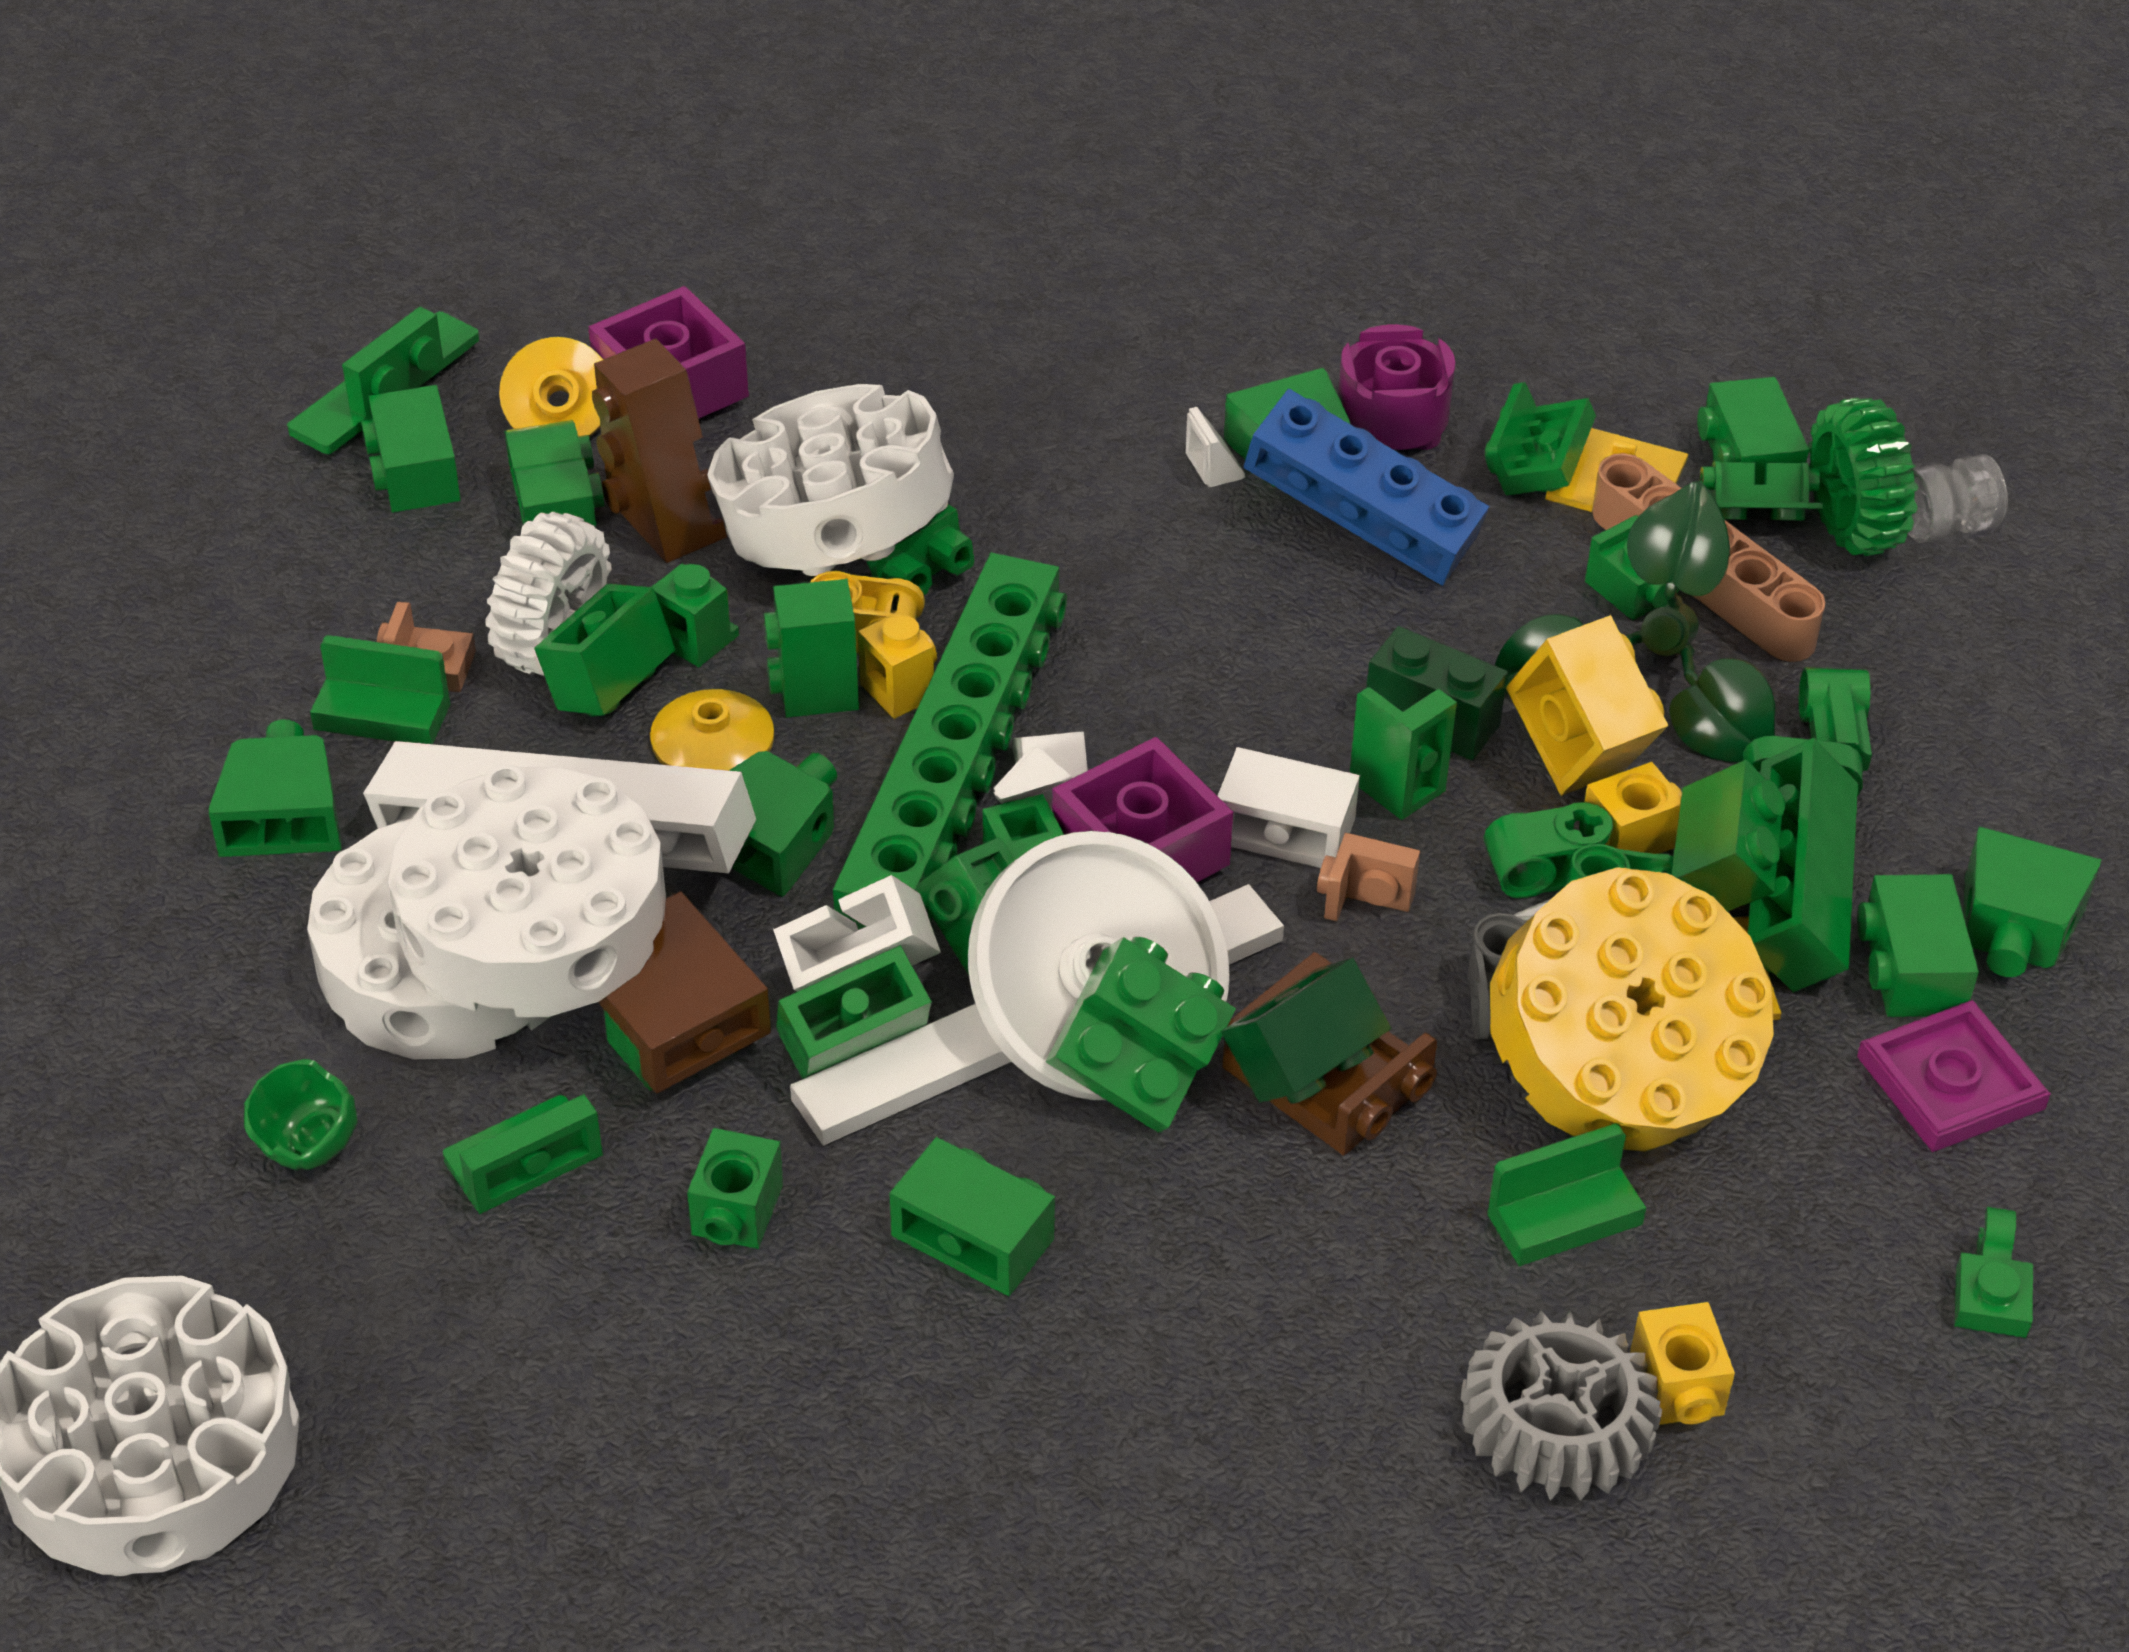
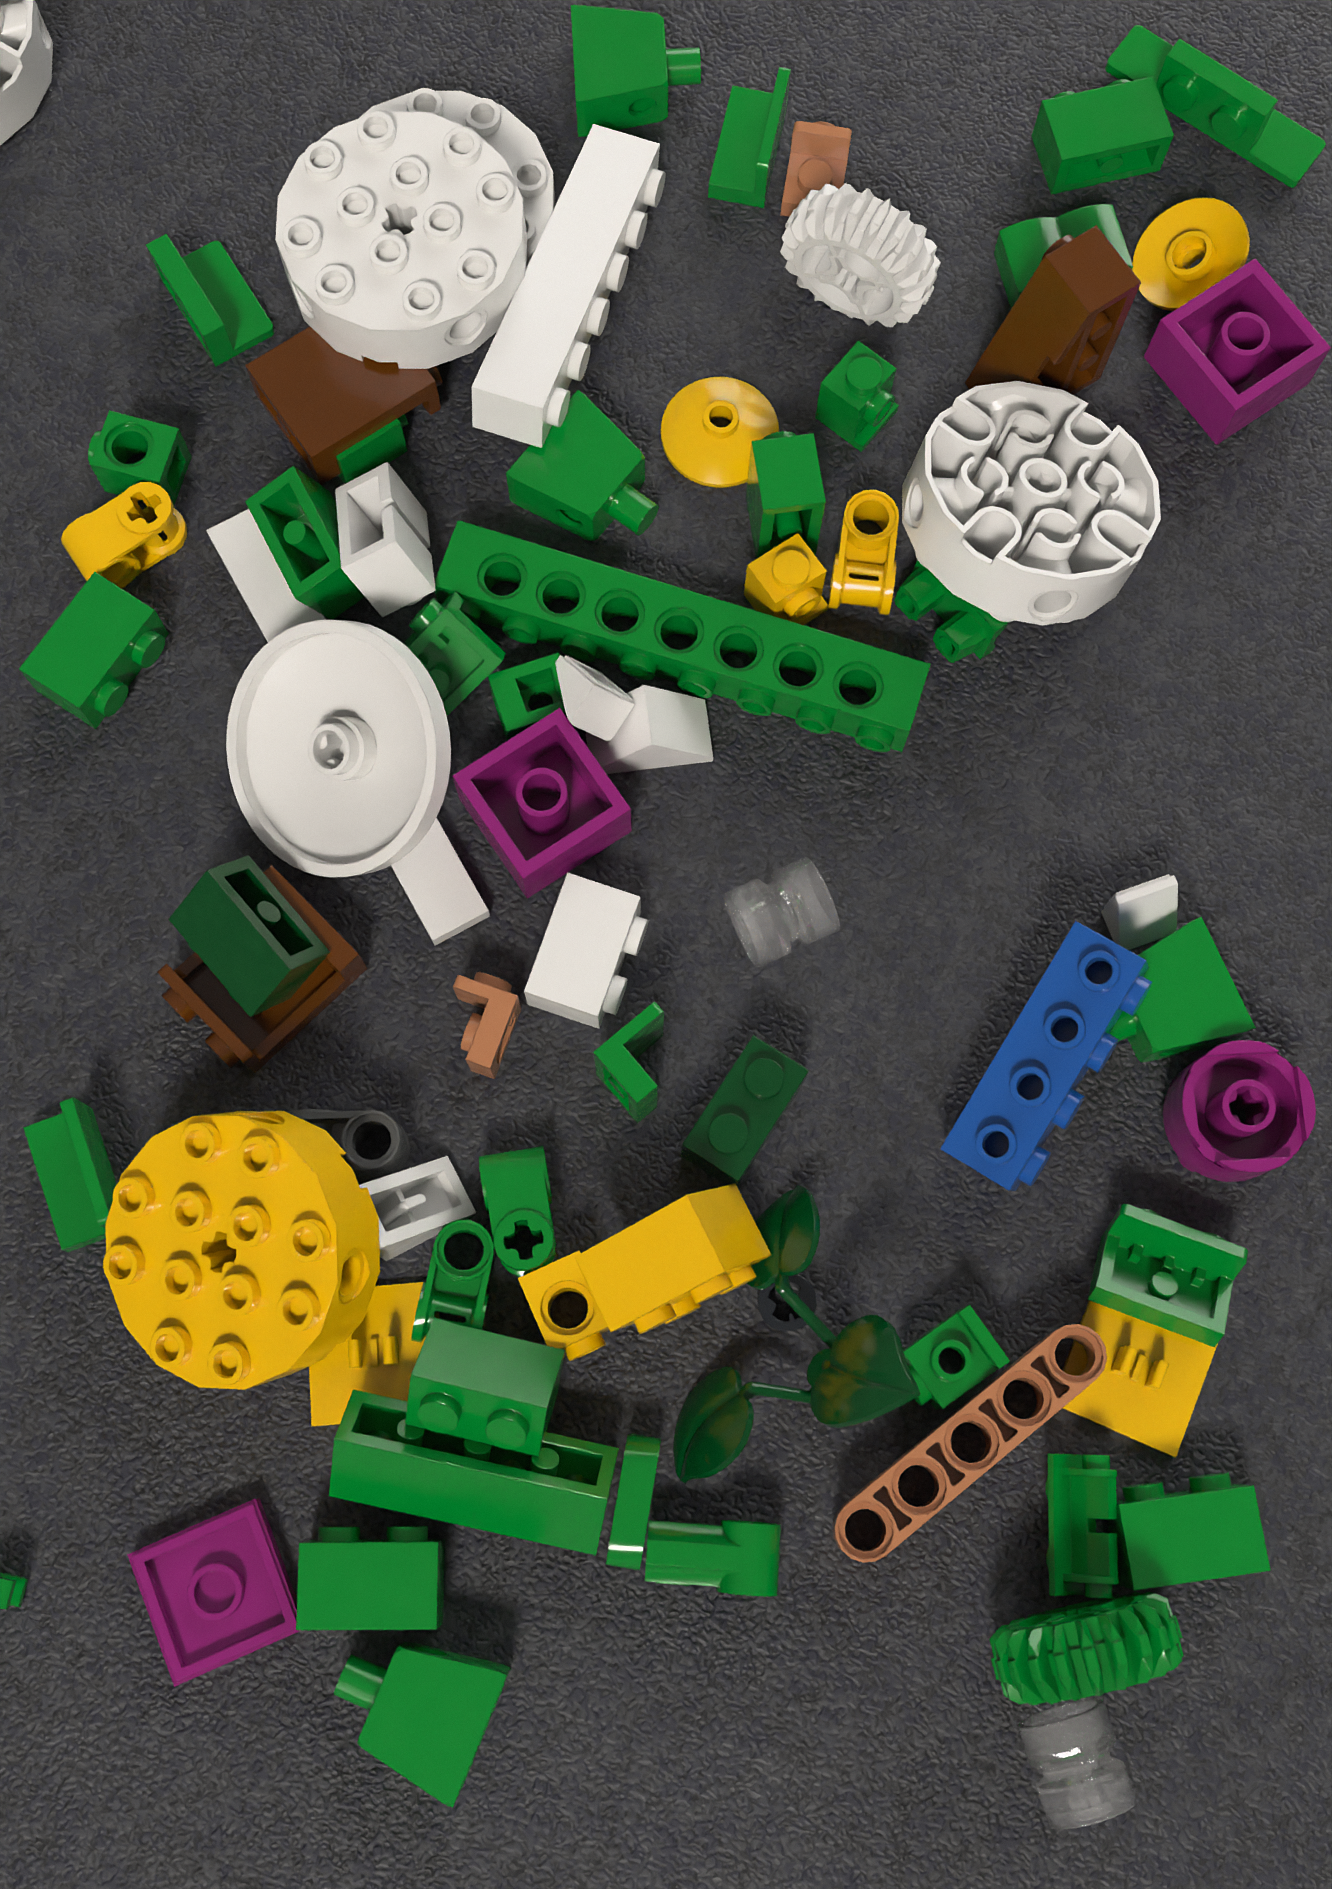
camera: 90 degrees right, 30 degrees up
green hair [244,1059,358,1171] -> none
green brick [534,584,676,717] -> none
green plate [1045,937,1236,1133] -> none
none -> yellow piece [61,482,187,589]
none -> clear wheel [724,856,840,967]

